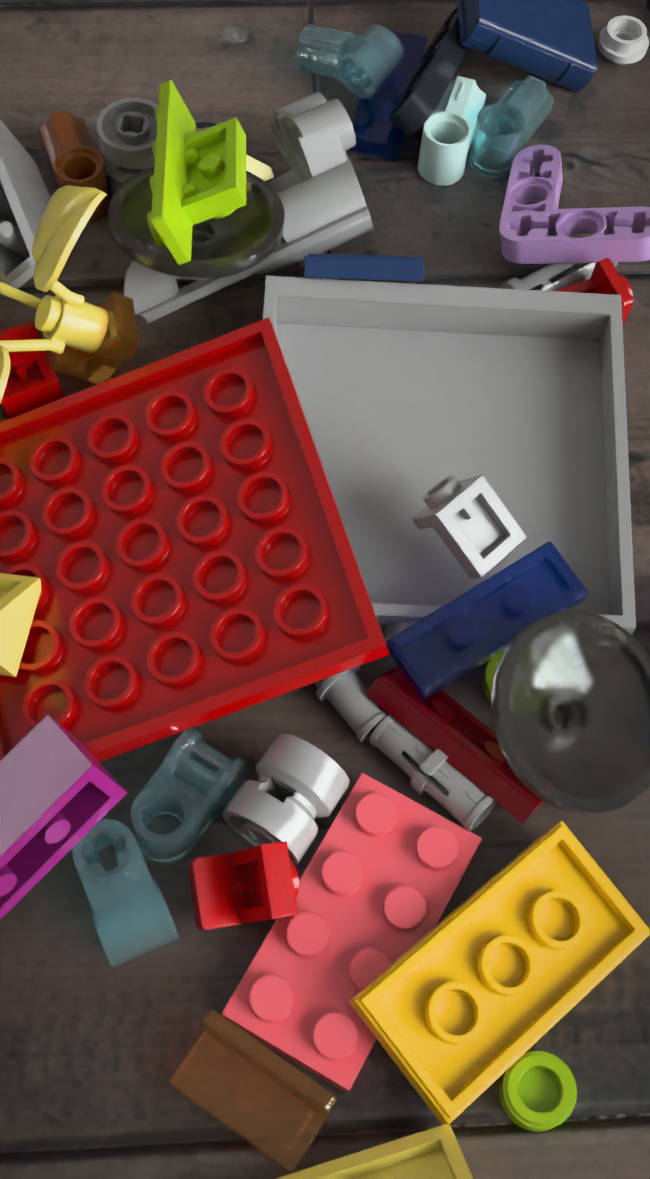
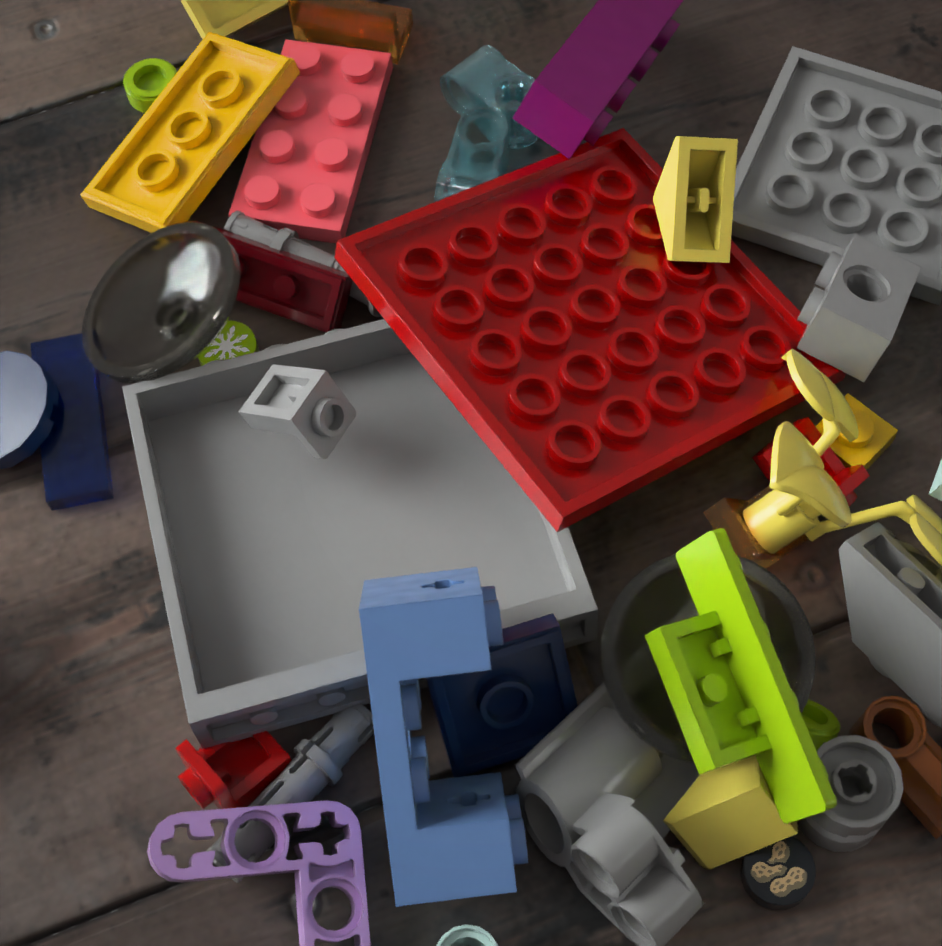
camera: 170 degrees right, 0 degrees up
red bracket [187,841,299,931] -> none
light grey wheel [223,733,350,865] -> none
clear blue tile [386,541,589,701] -> none
none -> medium blue plate [359,567,528,907]

